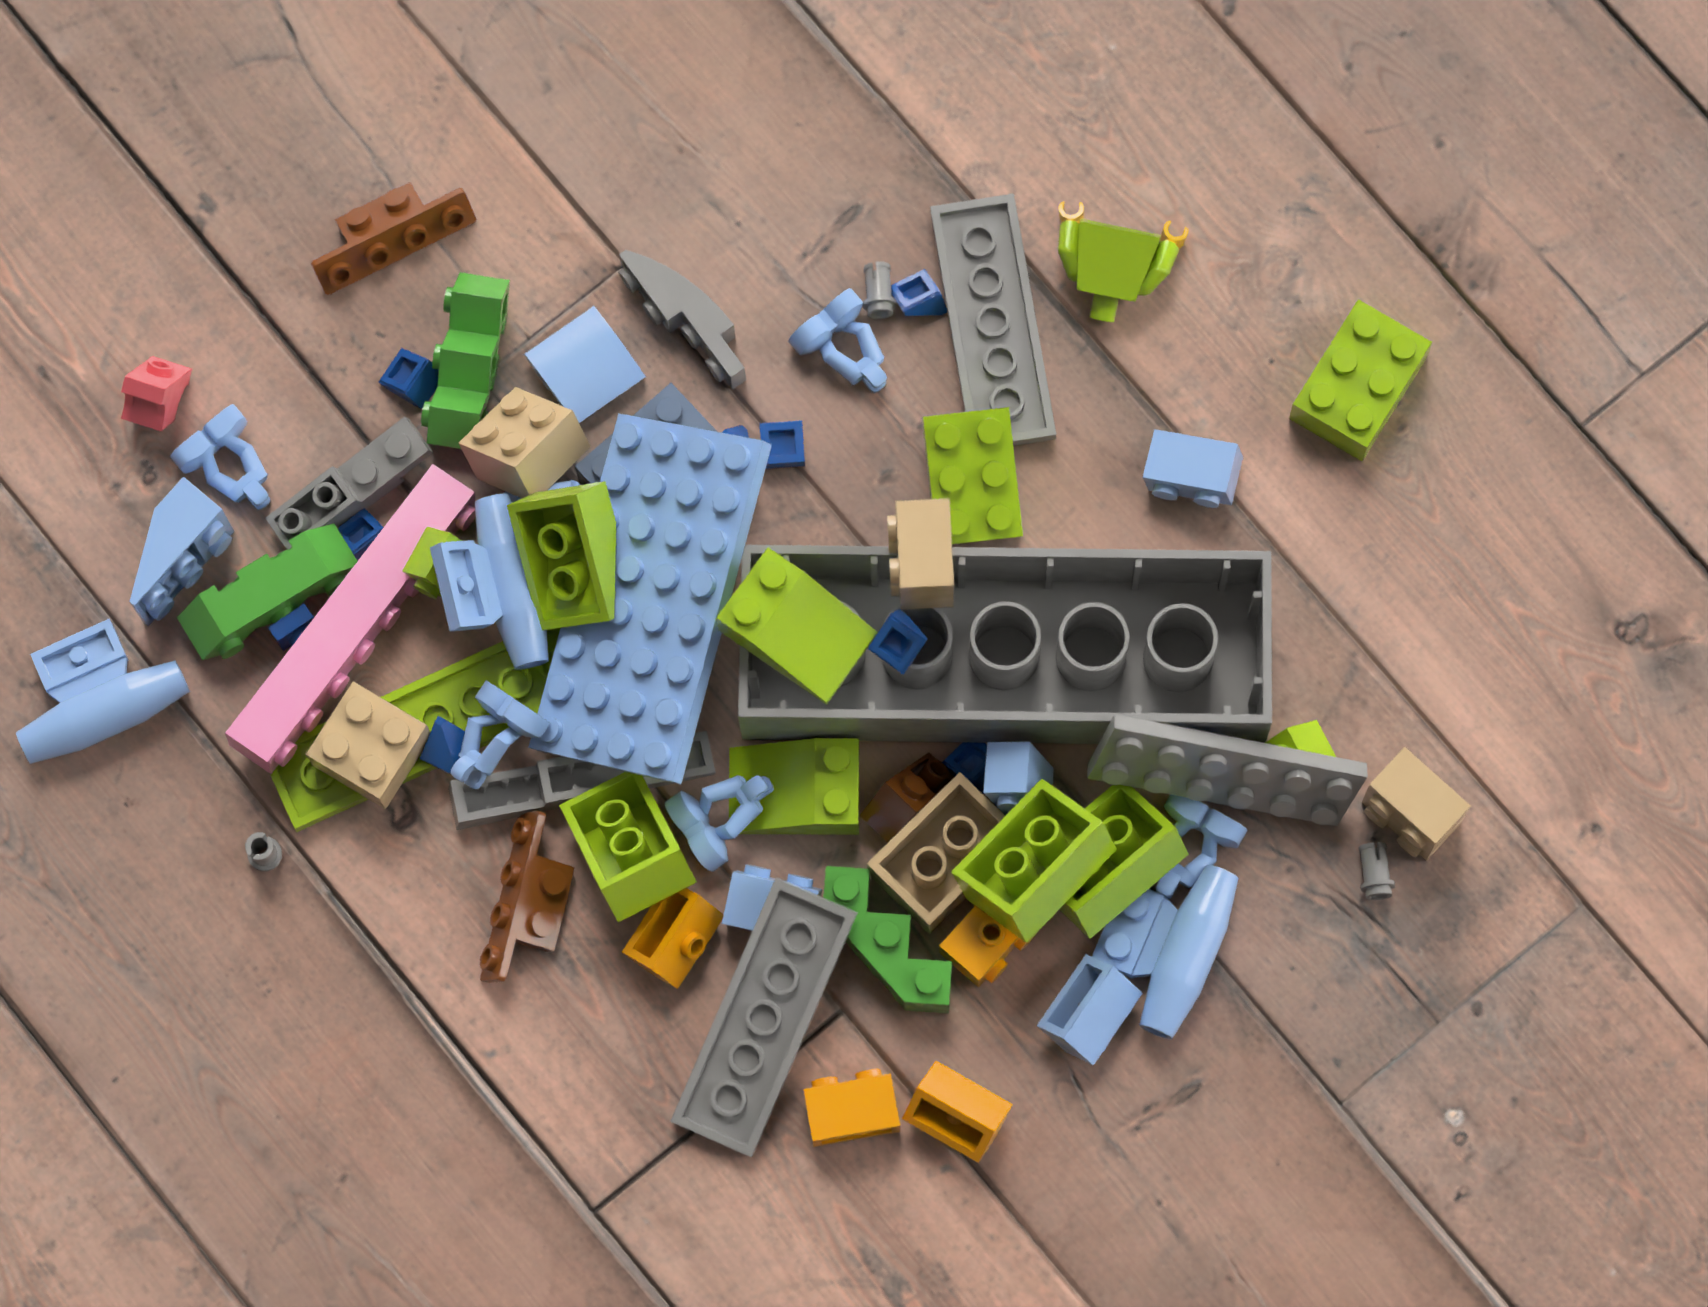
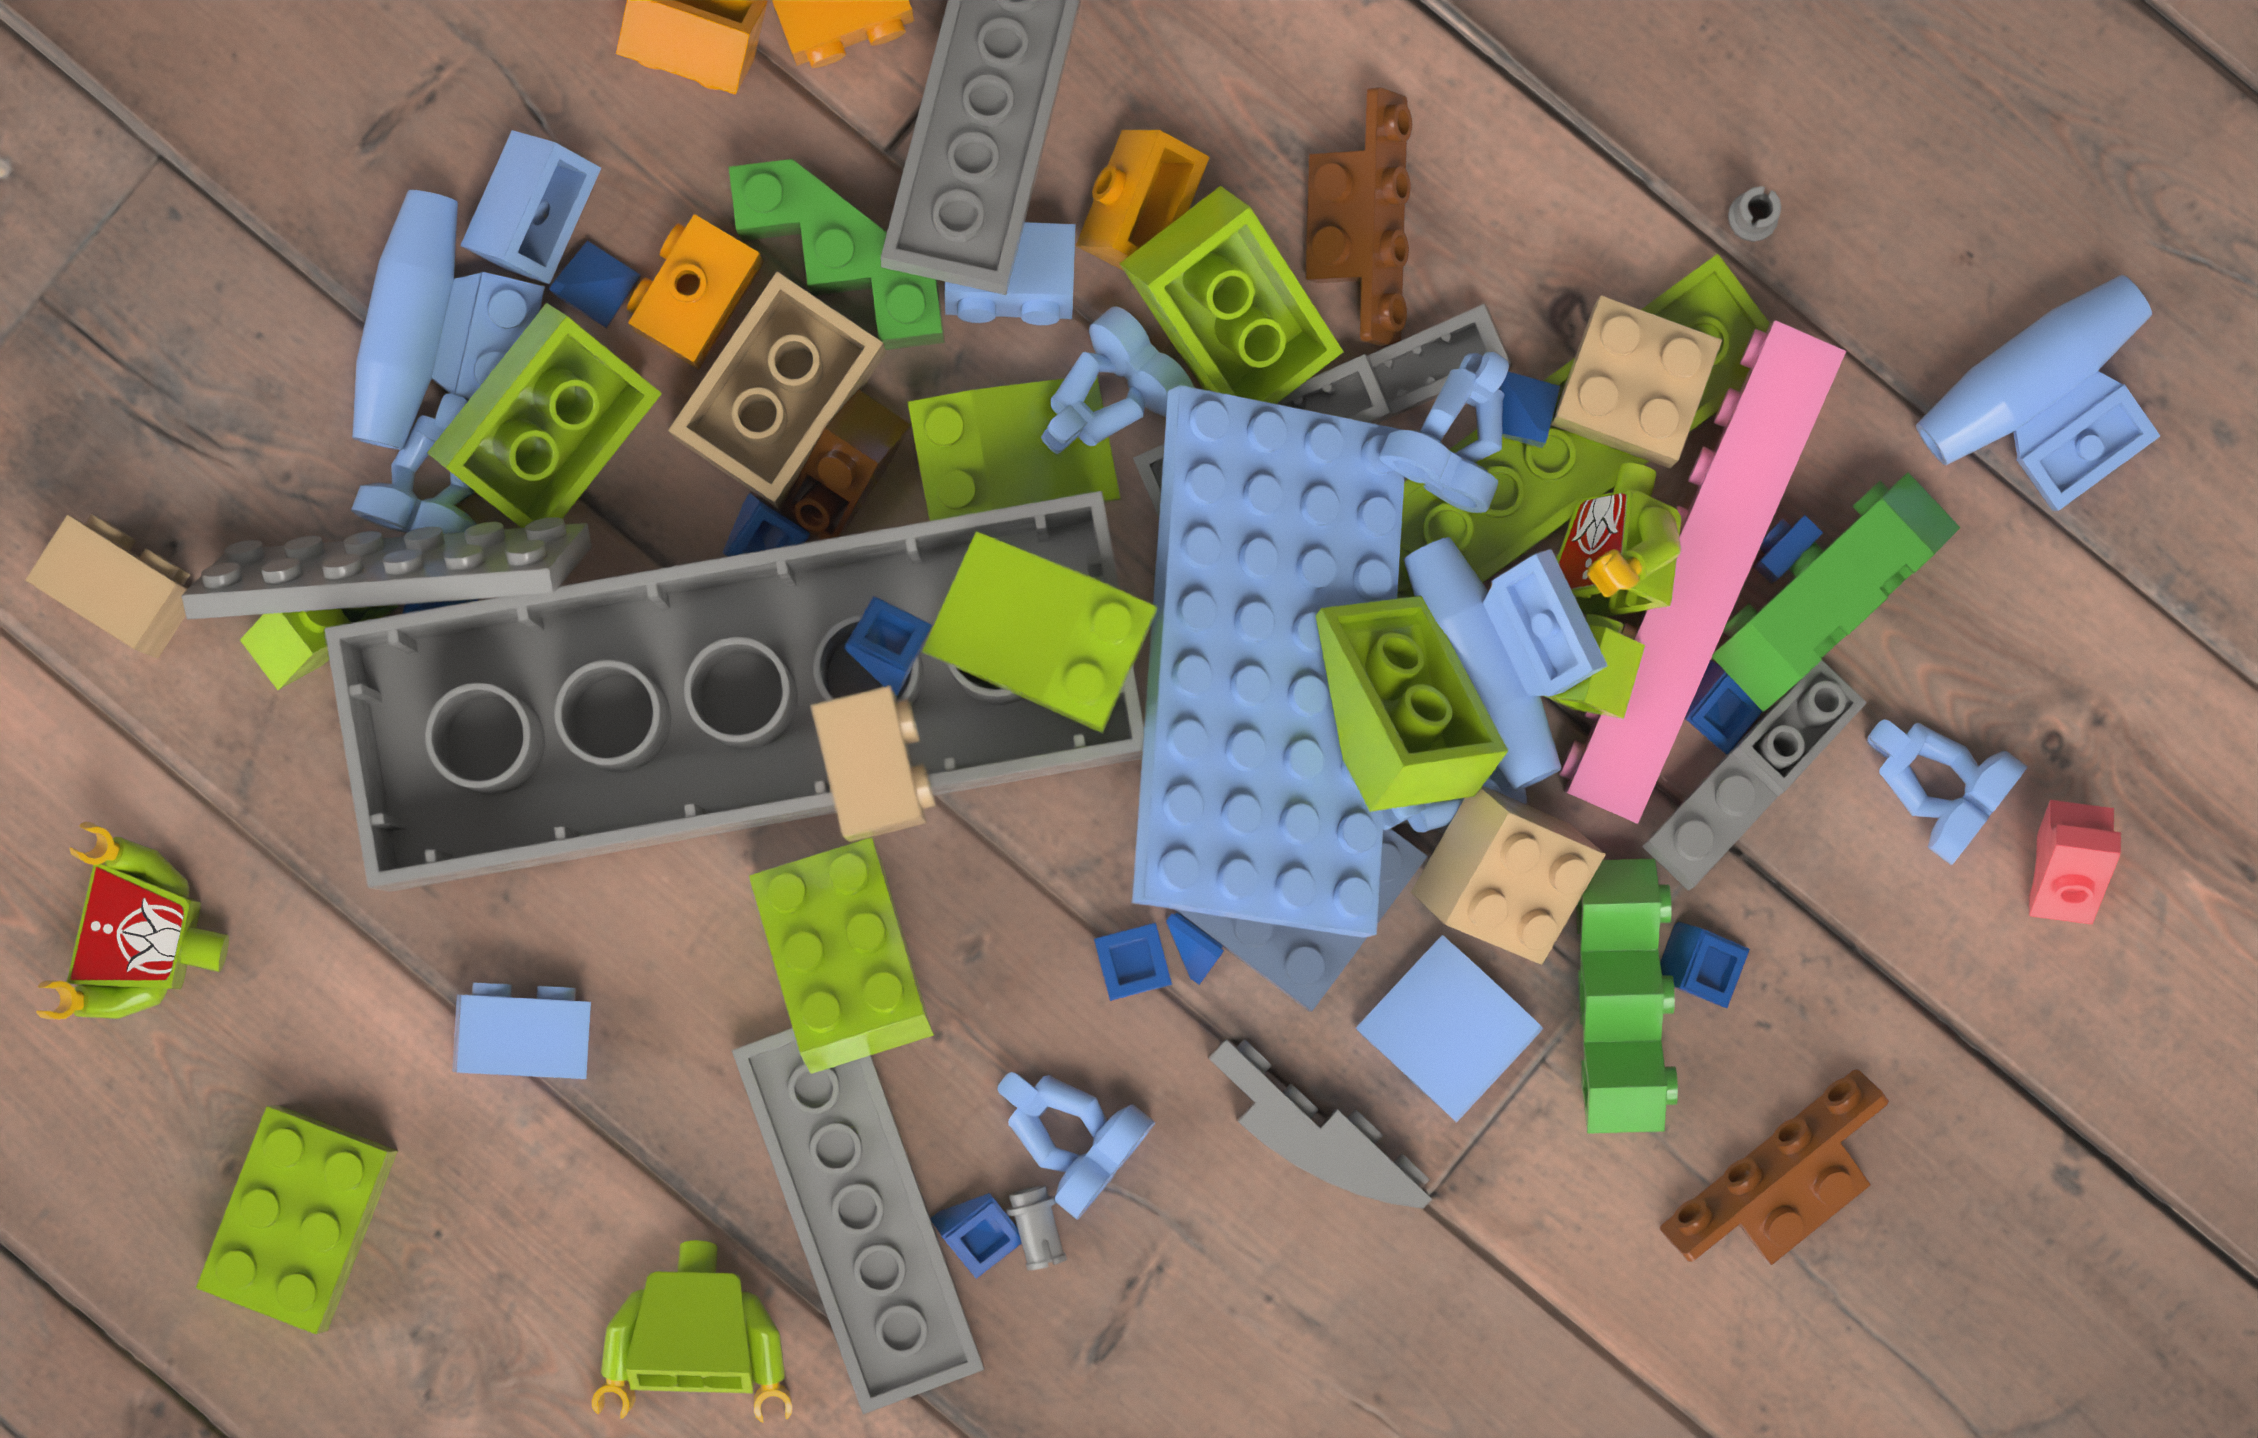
camera: 165 degrees right, 10 degrees up
light blue slope [129,477,234,626] -> none
lime brick [951,779,1117,943] -> none
light blue brick [983,742,1054,816] -> none
light grey pin [1358,842,1395,900] -> none
none -> torso [36,821,229,1020]
none -> blue slope [550,241,641,329]
none -> torso [1490,463,1681,617]

